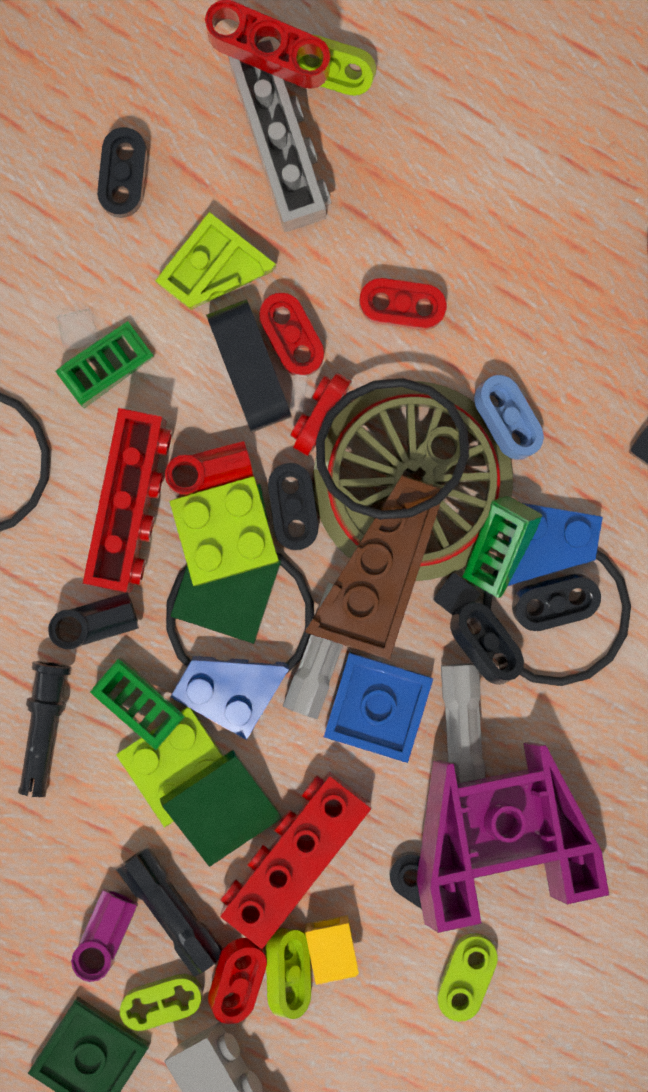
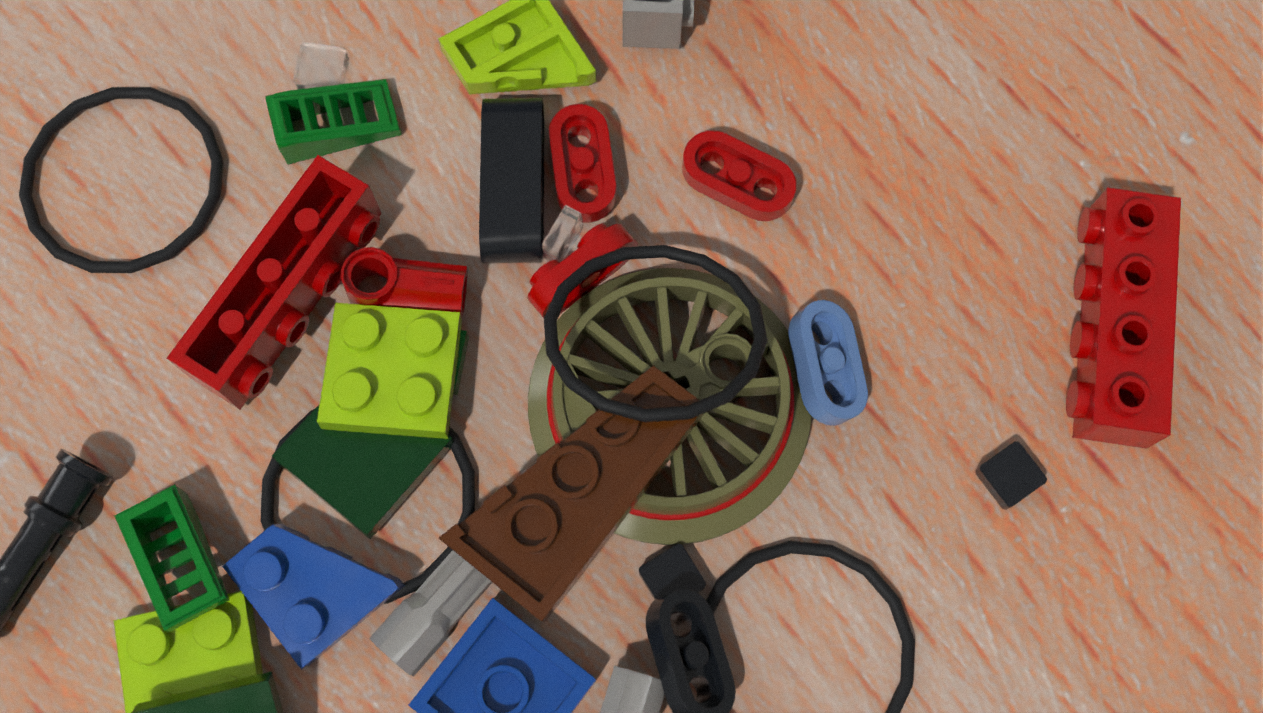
camera: 15 degrees right, 15 degrees down
black piece [48,592,139,649] -> none
black plate [268,463,318,551] -> none
green slope [463,496,542,598] -> none
blue wing [507,503,603,587] -> none
black plate [512,574,601,631] -> none

